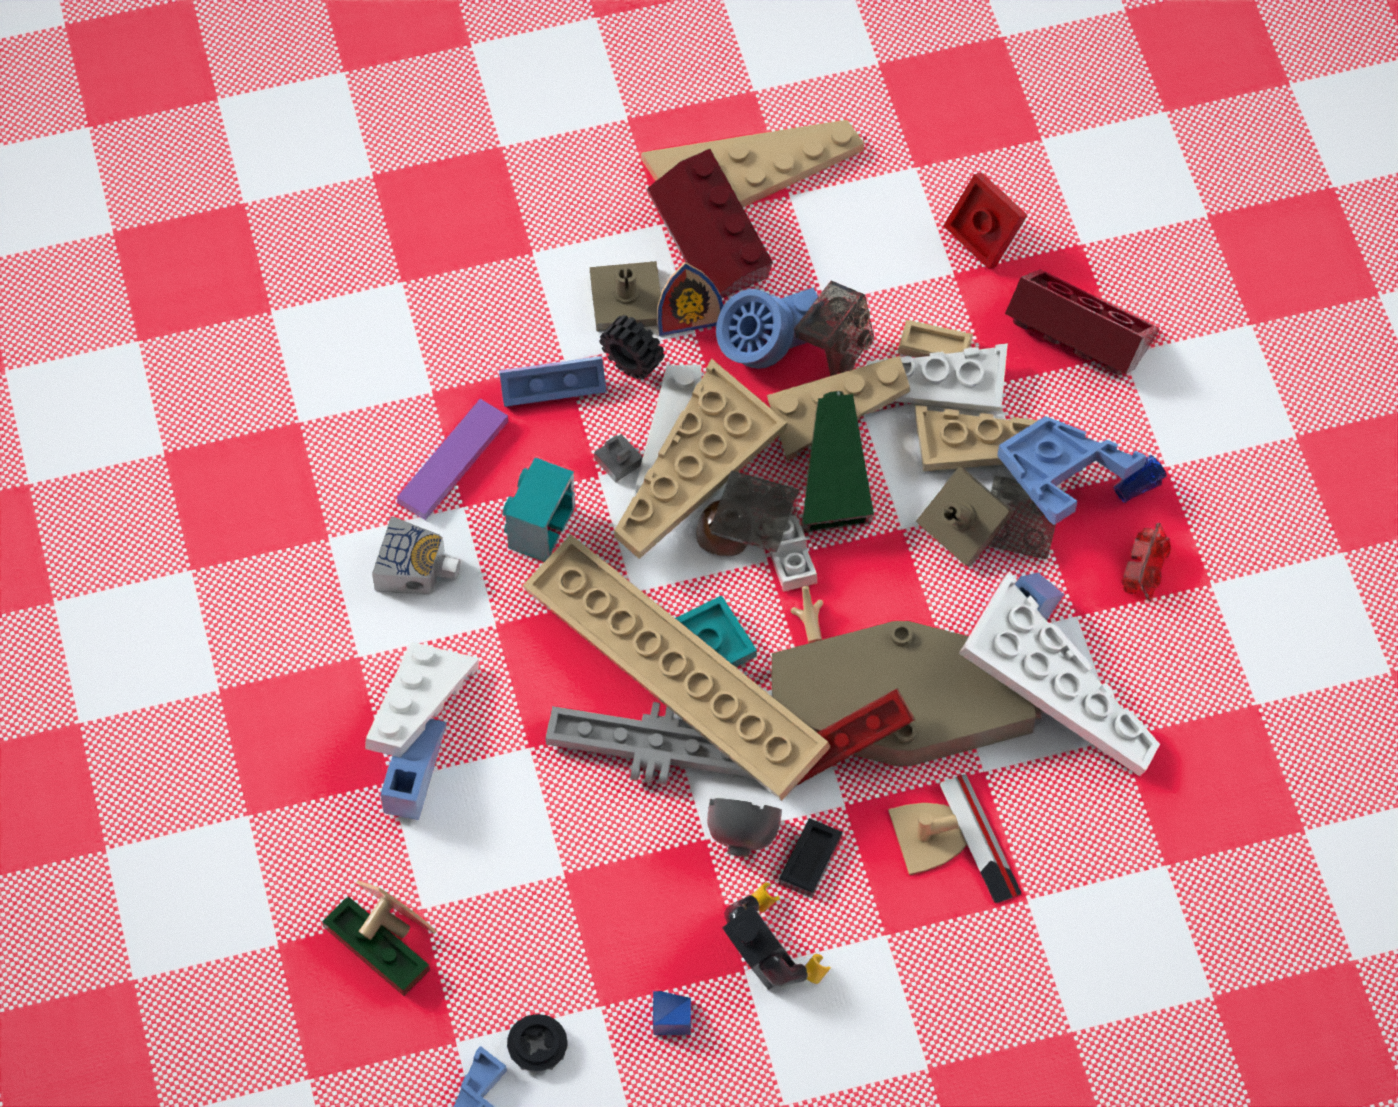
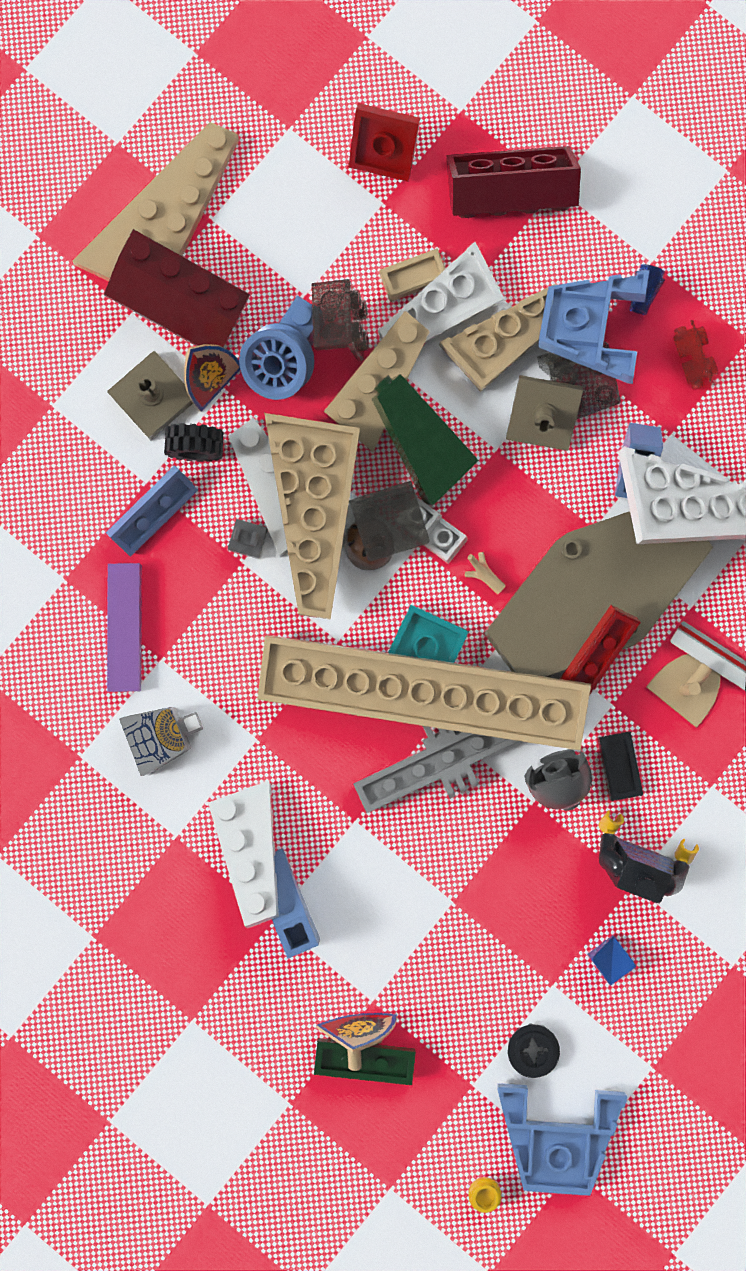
camera: 35 degrees left, 25 degrees up
teal piece [502,457,576,562] -> none

